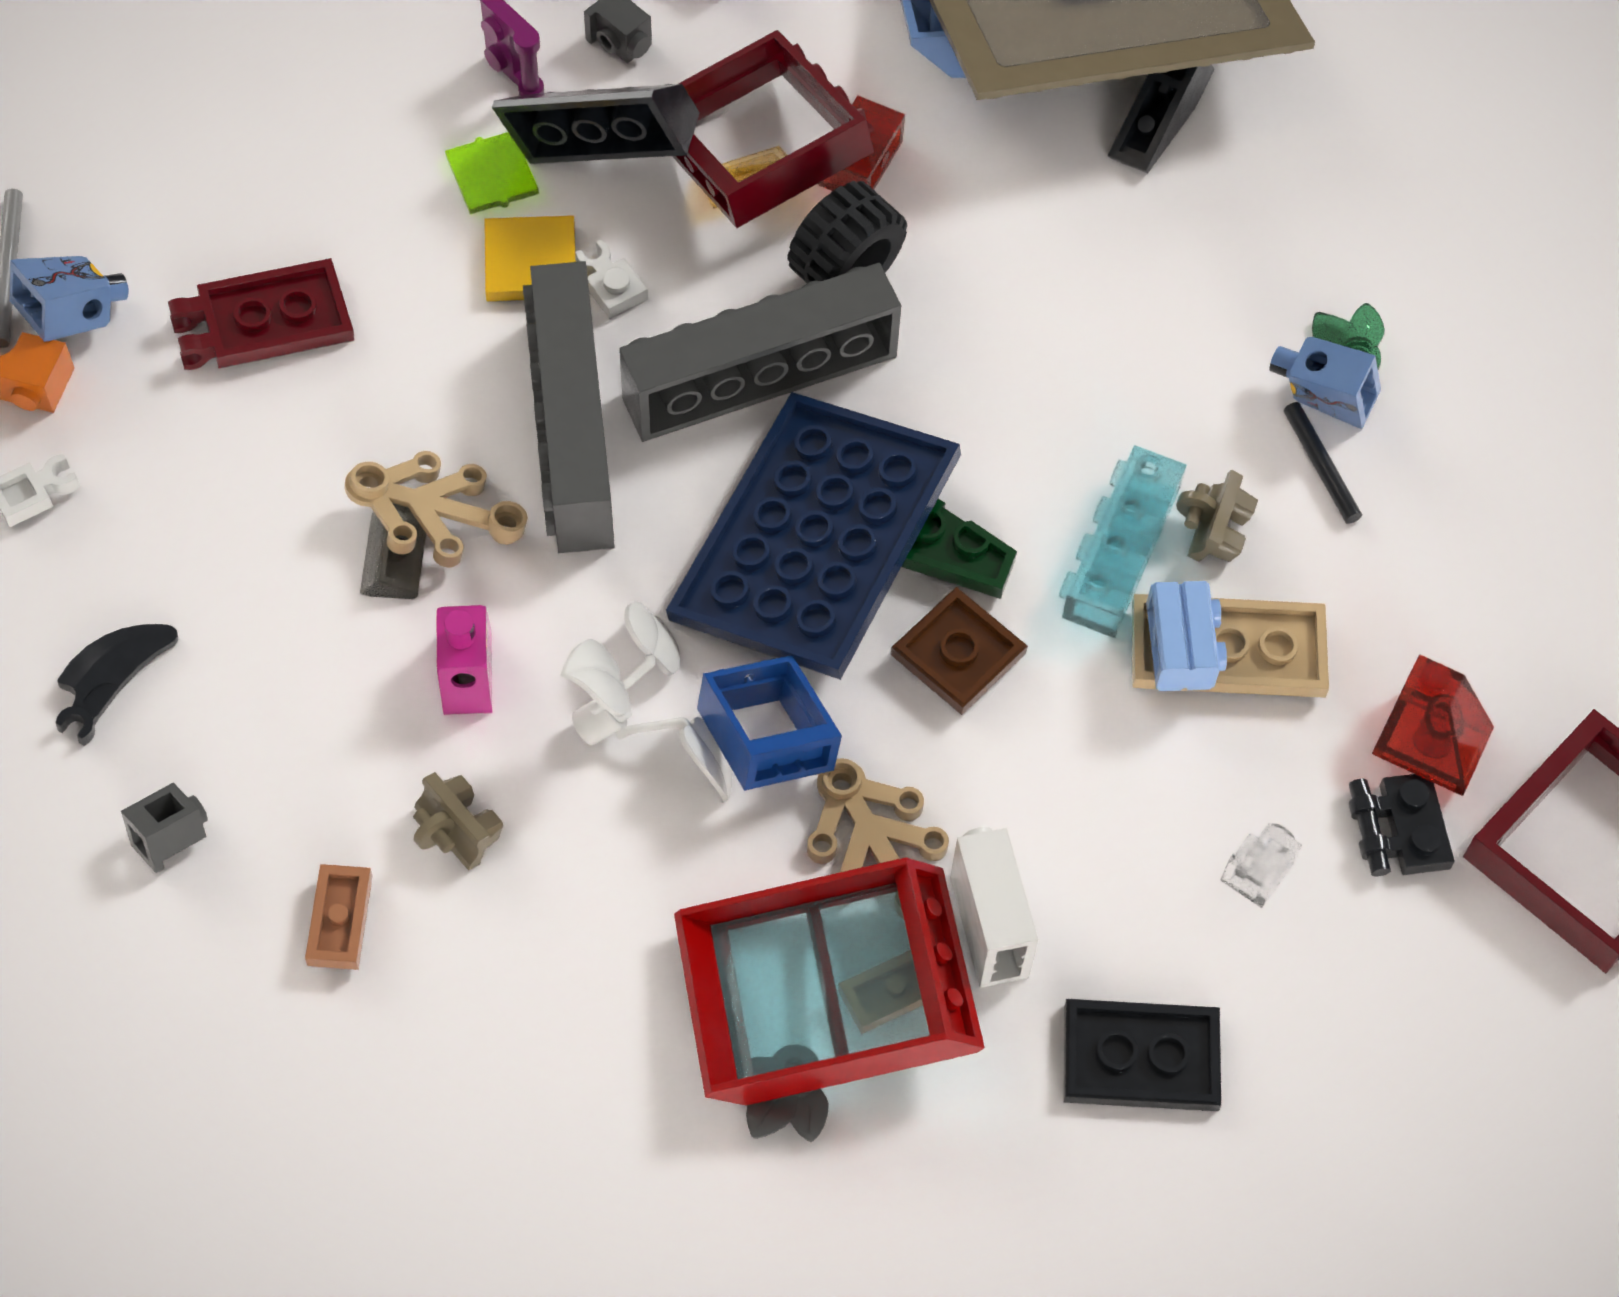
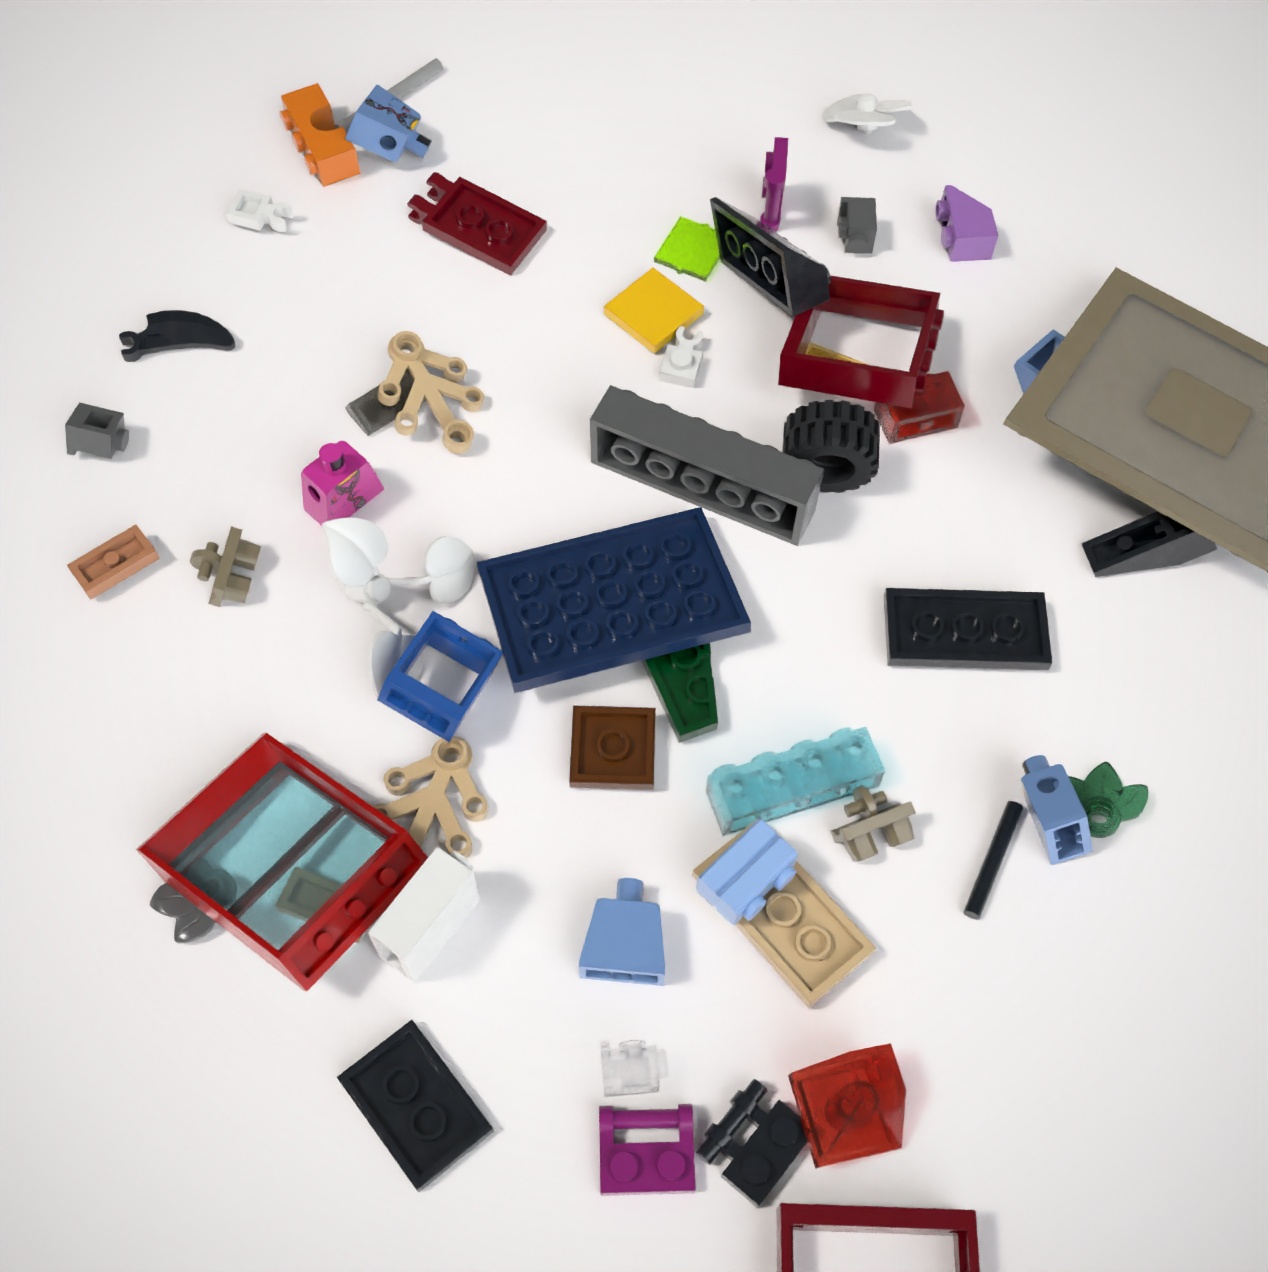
camera: 50 degrees right, 0 degrees up
dark grey brick [523,261,615,554] -> none
none -> medium blue torso [579,878,665,986]
none -> magenta plate [599,1104,696,1196]
none -> black plate [884,588,1052,670]

